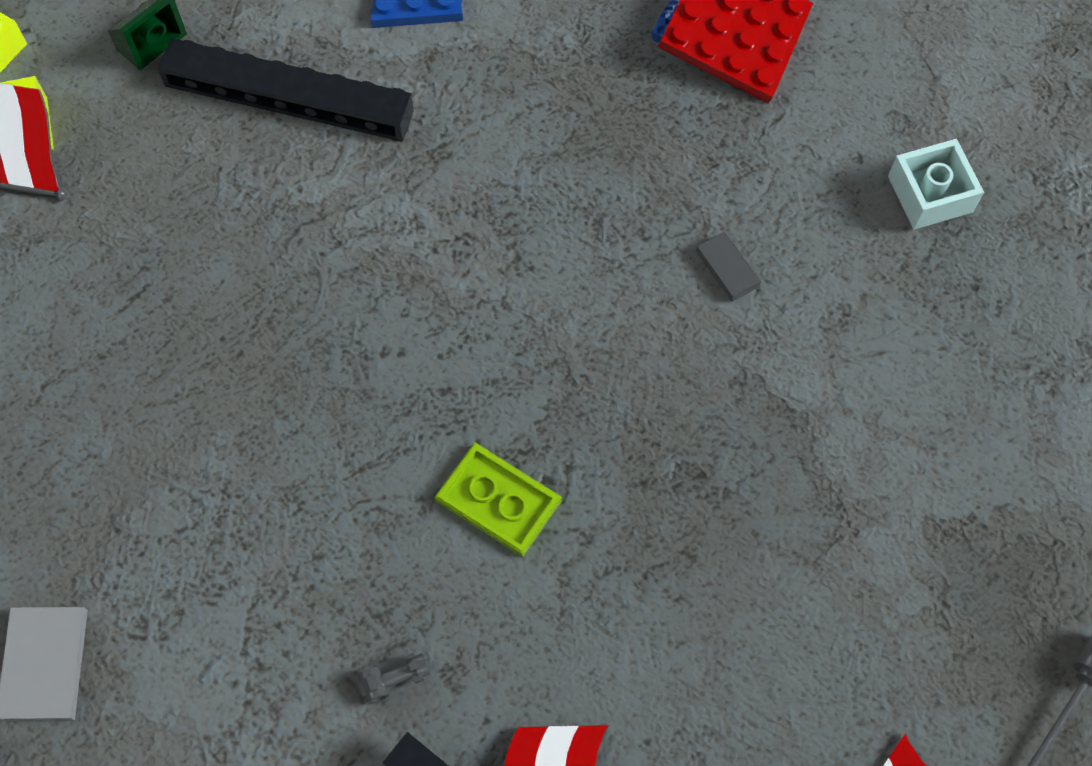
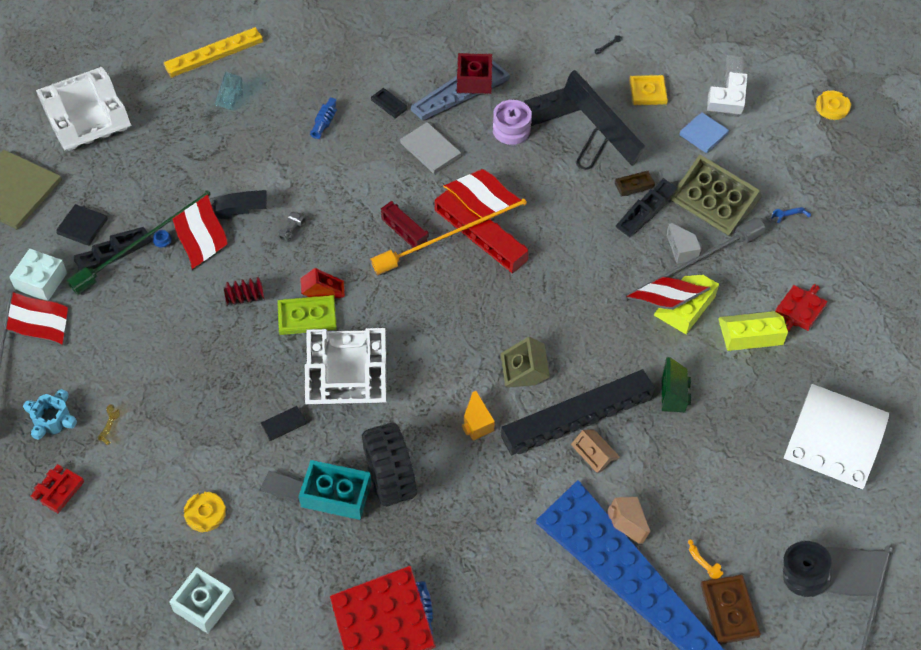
camera: 140 degrees right, 10 degrees down
none -> medium azure piece [23,389,77,440]
none -> red plate [30,464,85,513]
none -> clear yellow piece [98,404,120,445]
none -> yellow tile [184,492,226,532]
none -> dark red piece [224,277,265,306]
none -> black tile [261,406,306,441]
none -> teal brick [299,460,372,520]
none -> red slope [300,268,345,299]
none -> white slope [305,328,386,405]
none -> black tyre [362,422,417,506]
none -> flag [370,169,527,276]
none -> dark red container [381,201,429,252]
none -> red brick [435,190,529,274]
none -> light orange slope [462,391,495,441]
none -> olive slope [501,337,550,388]
none -> medium nougat panel [571,429,620,473]

